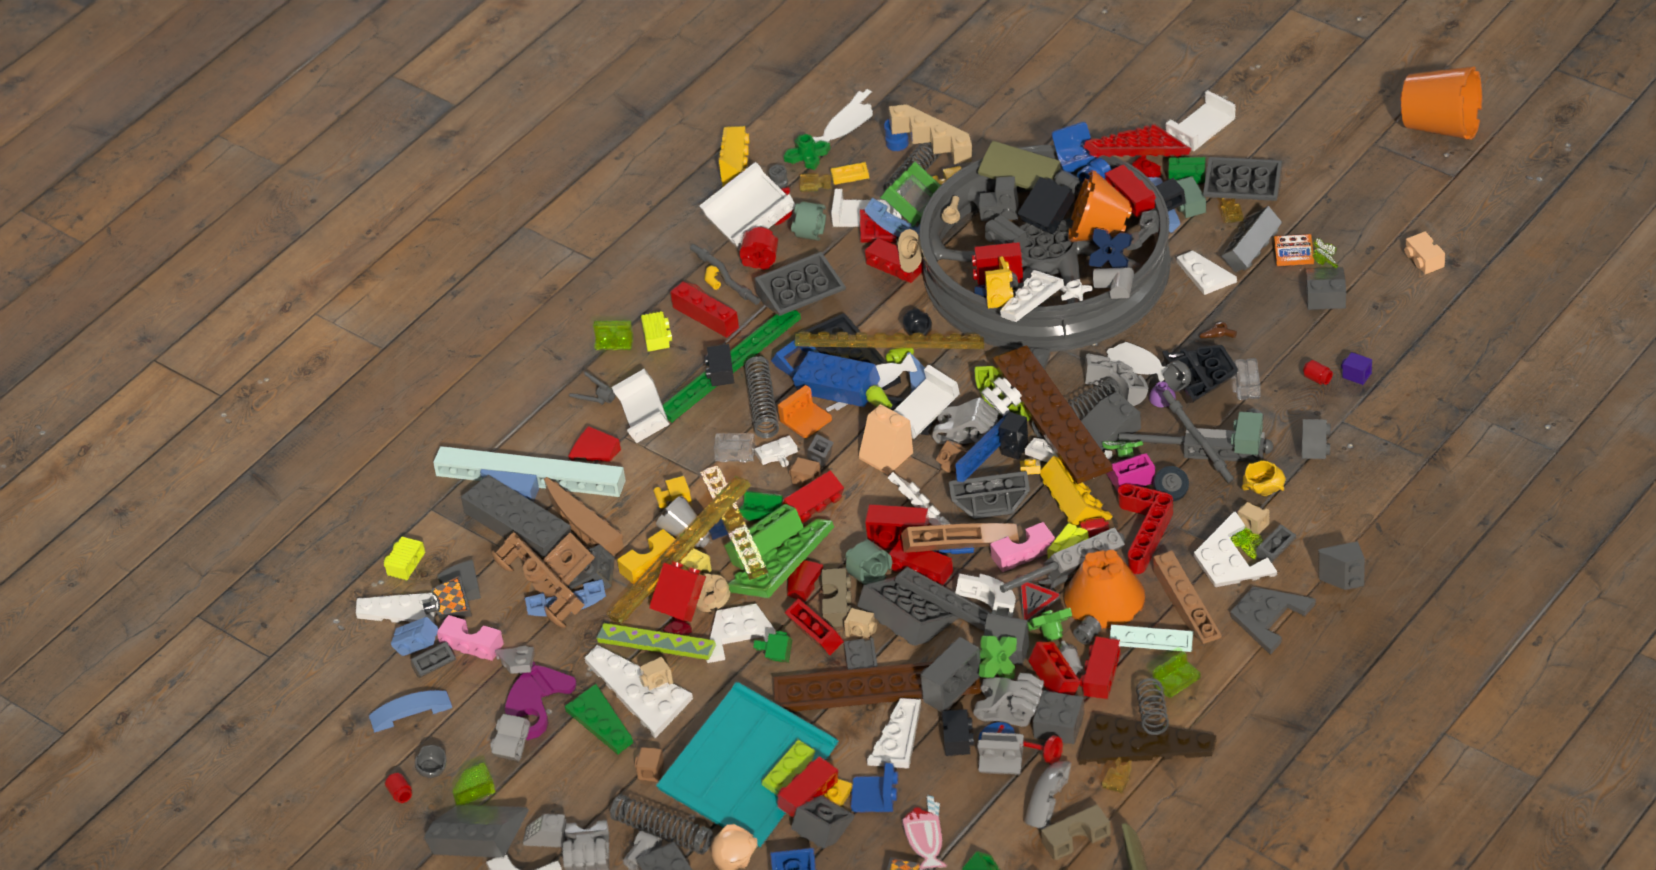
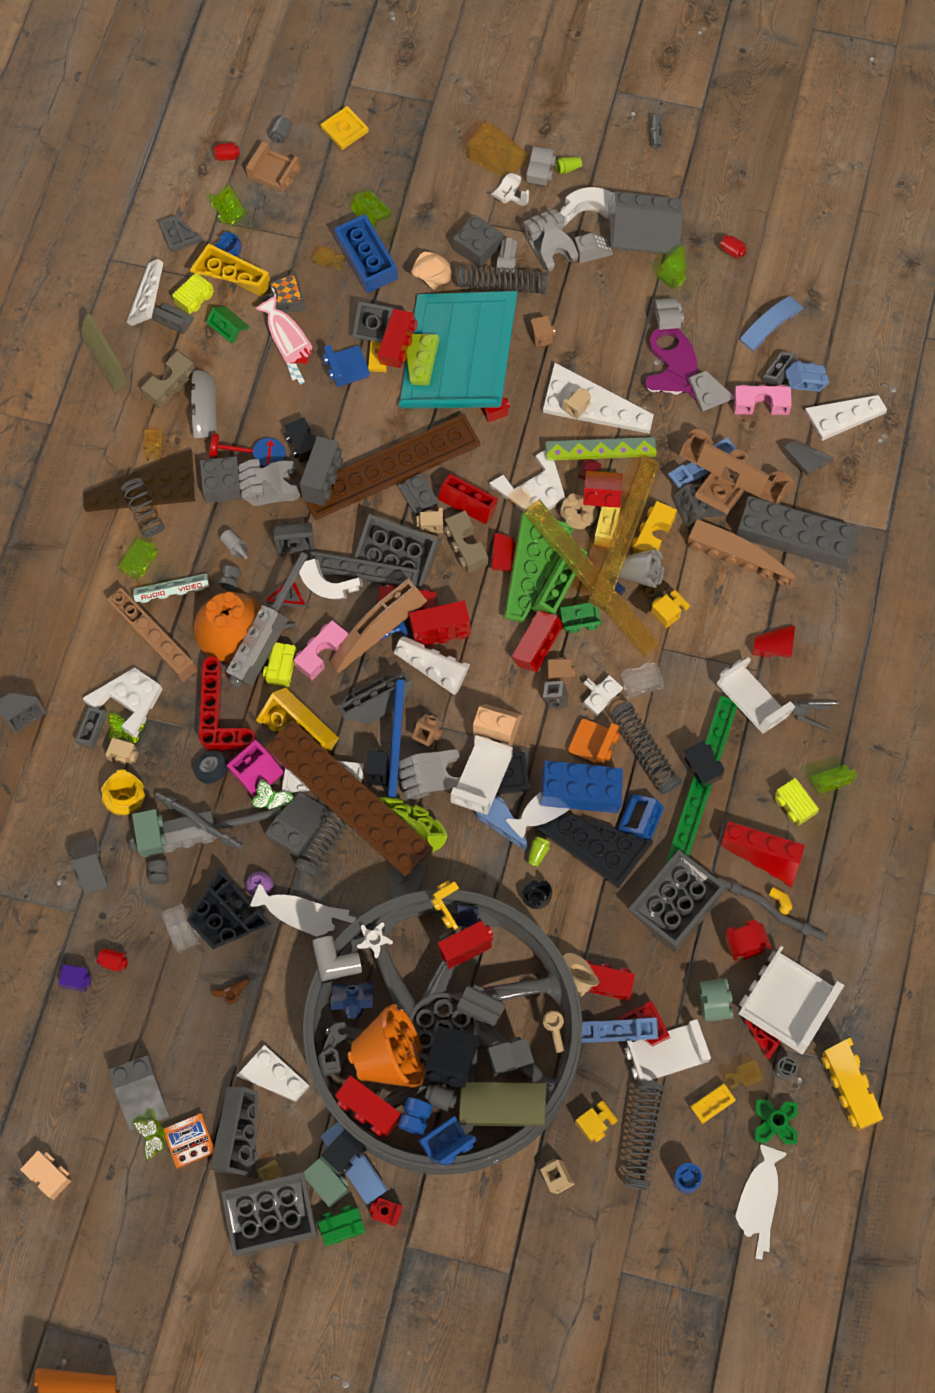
camera: 155 degrees right, 25 degrees up
neon yellow brick [384,537,425,581] -> none
dark grey hair [415,745,447,778] -> none
torso [422,576,472,620] -> none
light aqua brick [433,446,626,497] -> none
medium blue slope [480,469,539,503] -> none
green wing [565,684,633,755] -> none
green brick [753,631,793,663] -> none
clear yellow plate [795,331,984,349] -> none
sand green brick [846,539,892,585] -> none
lime cone [866,385,892,409] -> none
white wing [867,698,921,768] -> none
bright green window [880,162,941,227] -> none
tan brick [889,104,972,164] -> none
light grey bracket [978,732,1024,775] -> none
bright green plant [979,636,1017,679] -> none
white brick [981,377,1022,417] -> none
white wing [1000,270,1064,322] -> none
yellow plate [1020,459,1041,474] -> none
bright green plant [1027,608,1073,641] -> none
red brick [1028,642,1080,695] -> none
red brick [1080,517,1109,538] -> none
red brick [1080,637,1121,699] -> none
red wing [1084,124,1192,157] -> none
light grey brick [1085,354,1148,406] -> none
dark grey hair [1163,360,1191,391] -> none
white panel [1166,91,1235,151] -> none
dark grey wing [1230,587,1316,655] -> none

